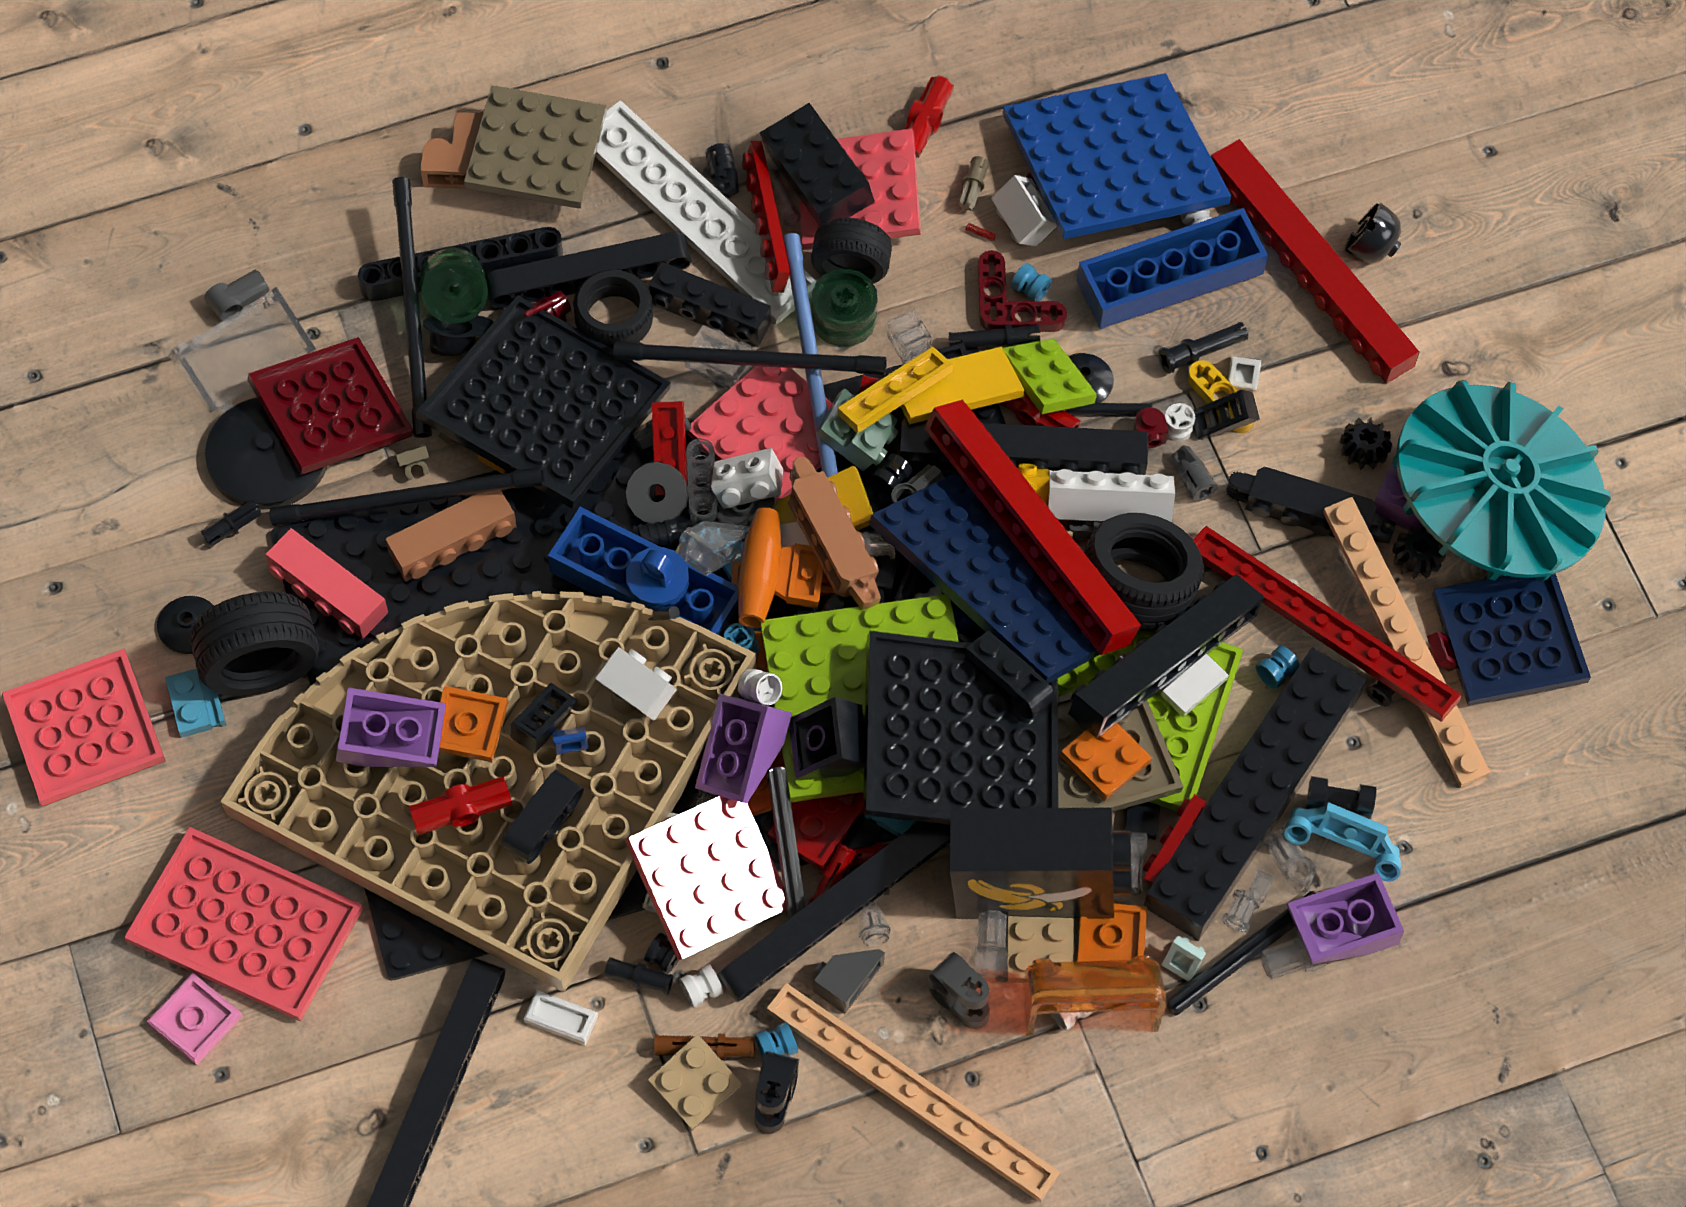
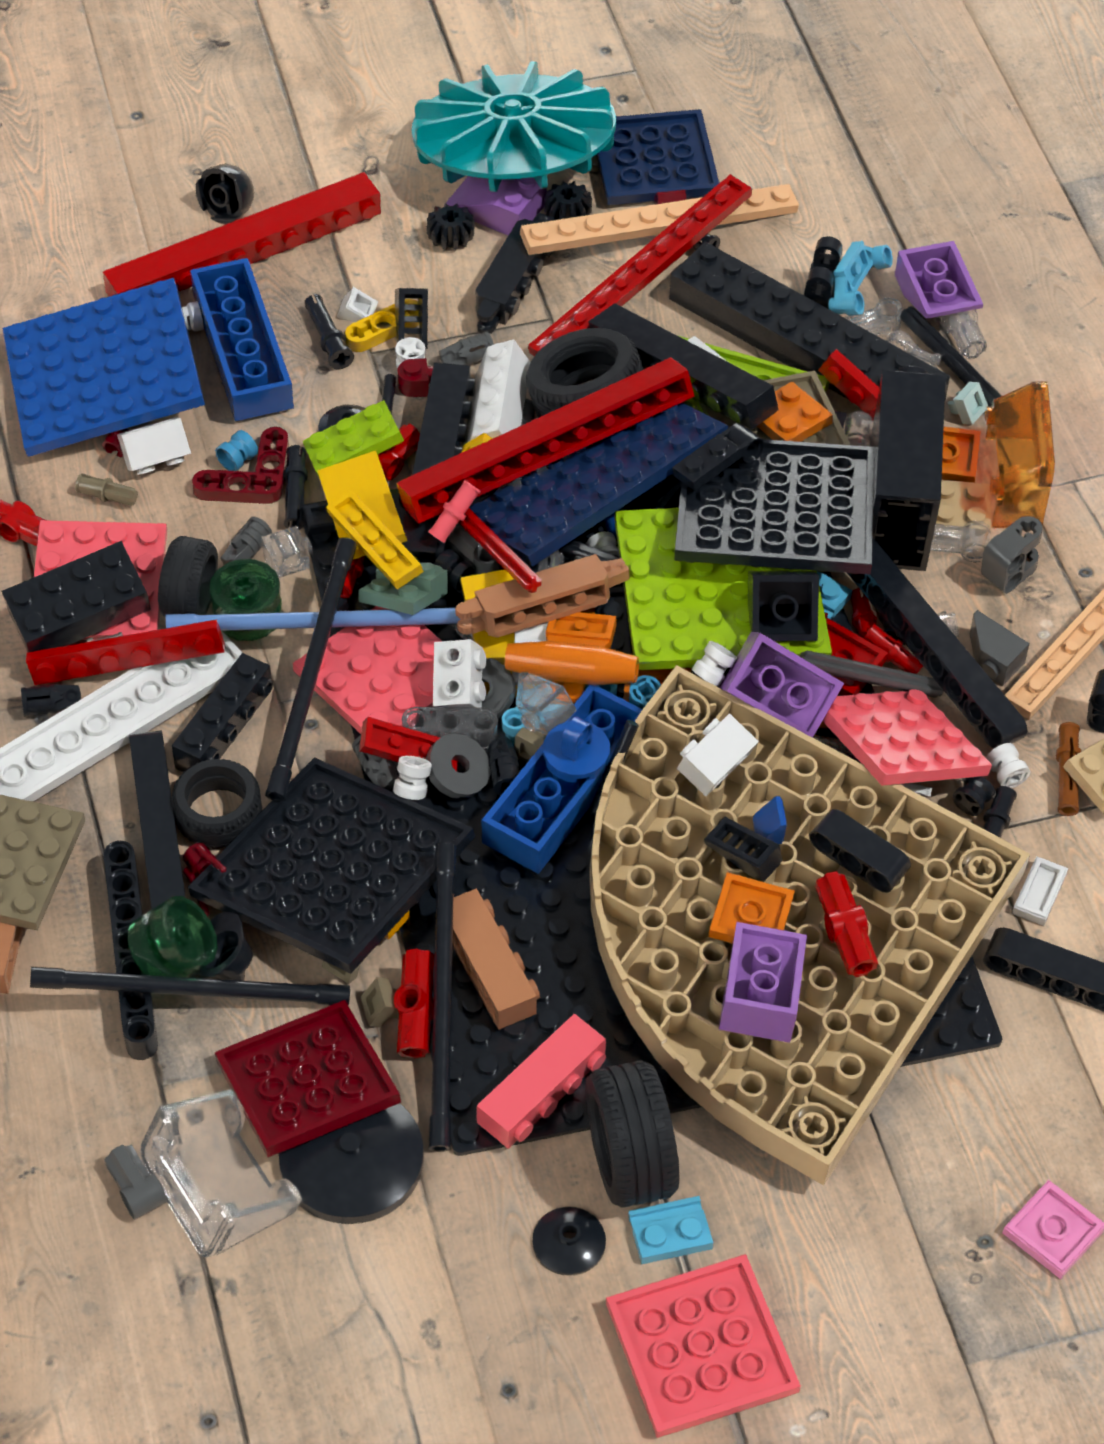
camera: 85 degrees left, 10 degrees down
coral plate [124,827,363,1022] -> none
black axle [200,500,261,548] -> none
clear brick [685,325,755,389] -> none
dark azure wheel [755,1022,798,1058] -> none
red leg [965,223,996,241] -> none
dark azure wheel [1255,645,1300,689] -> none
none -> dark grey hinge [221,517,272,569]
none -> white wheel [393,756,432,800]
none -> red piece [393,948,434,1059]
none -> coral pin [428,480,481,543]
none -> red axle [459,508,542,593]

